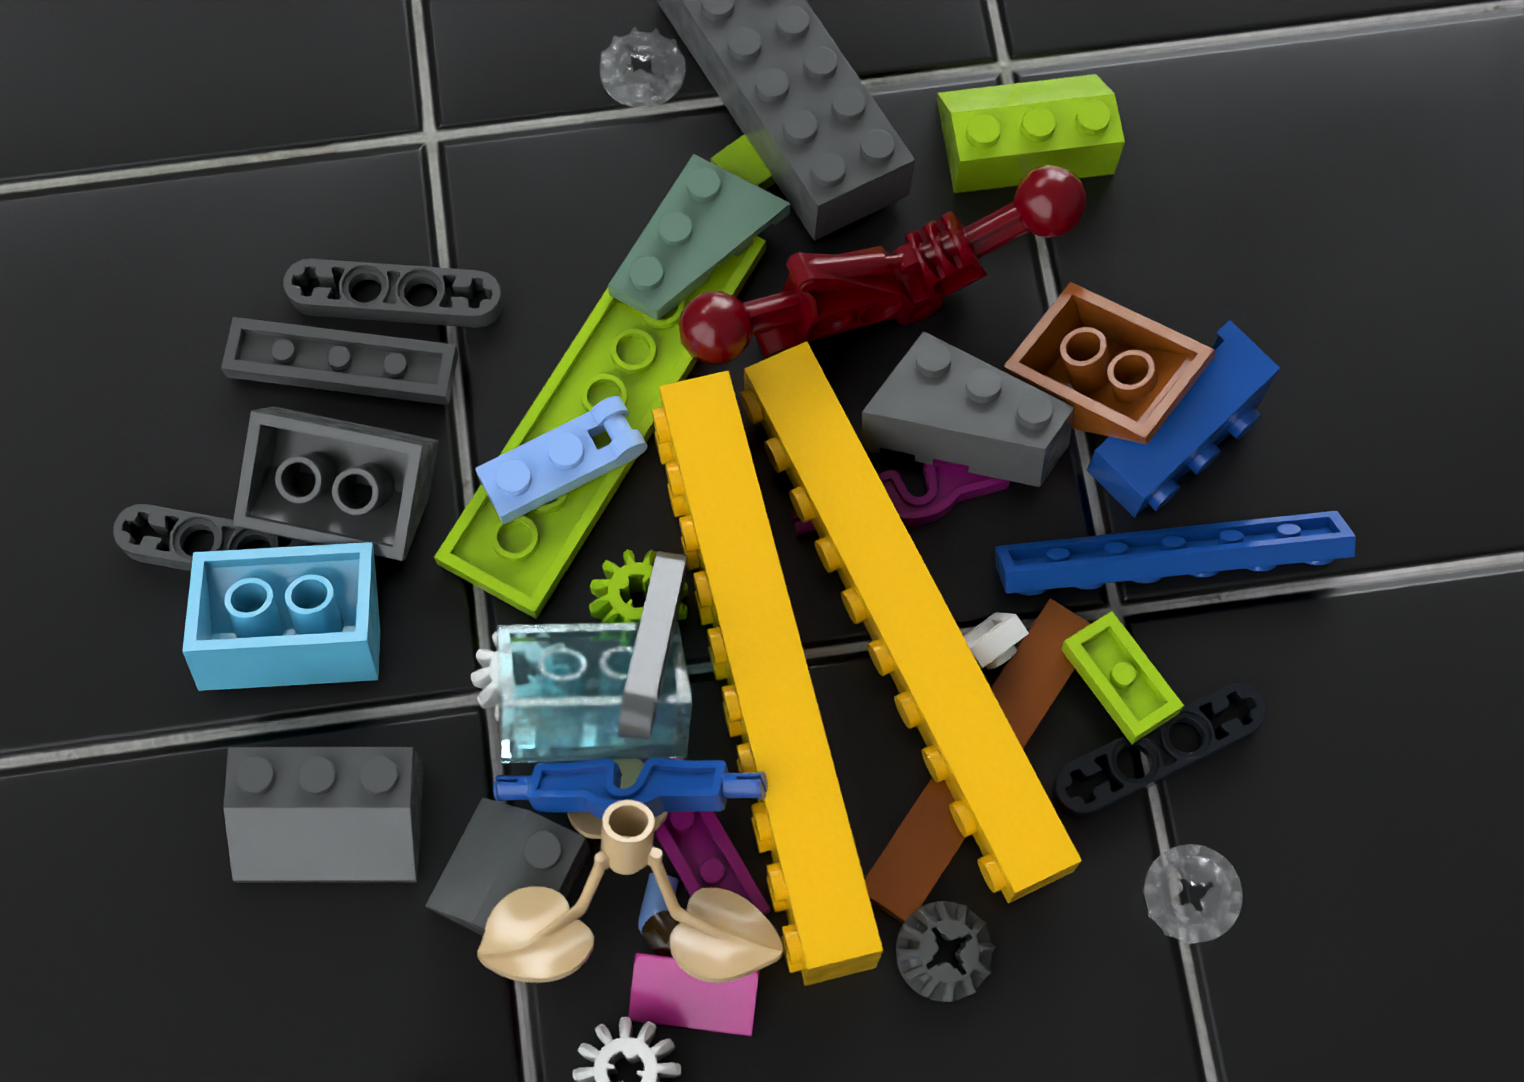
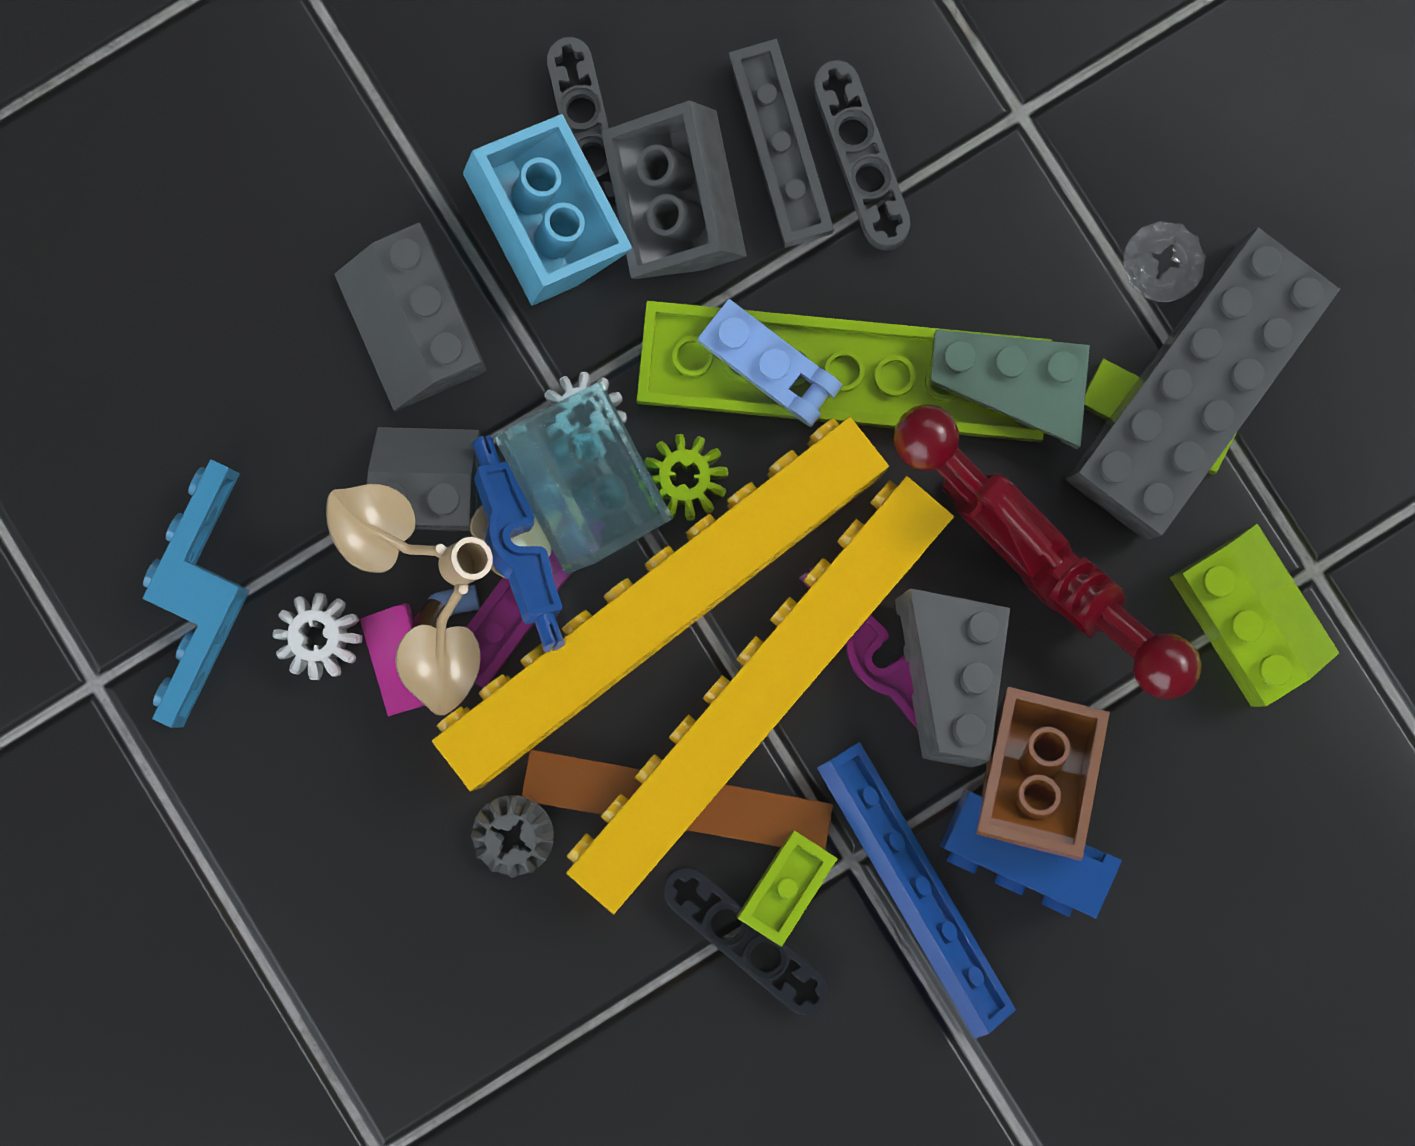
camera: 70 degrees right, 15 degrees up
beam [618,551,688,741] -> none
white plate [963,612,1029,670] -> none
clear gear [1142,844,1243,944] -> none

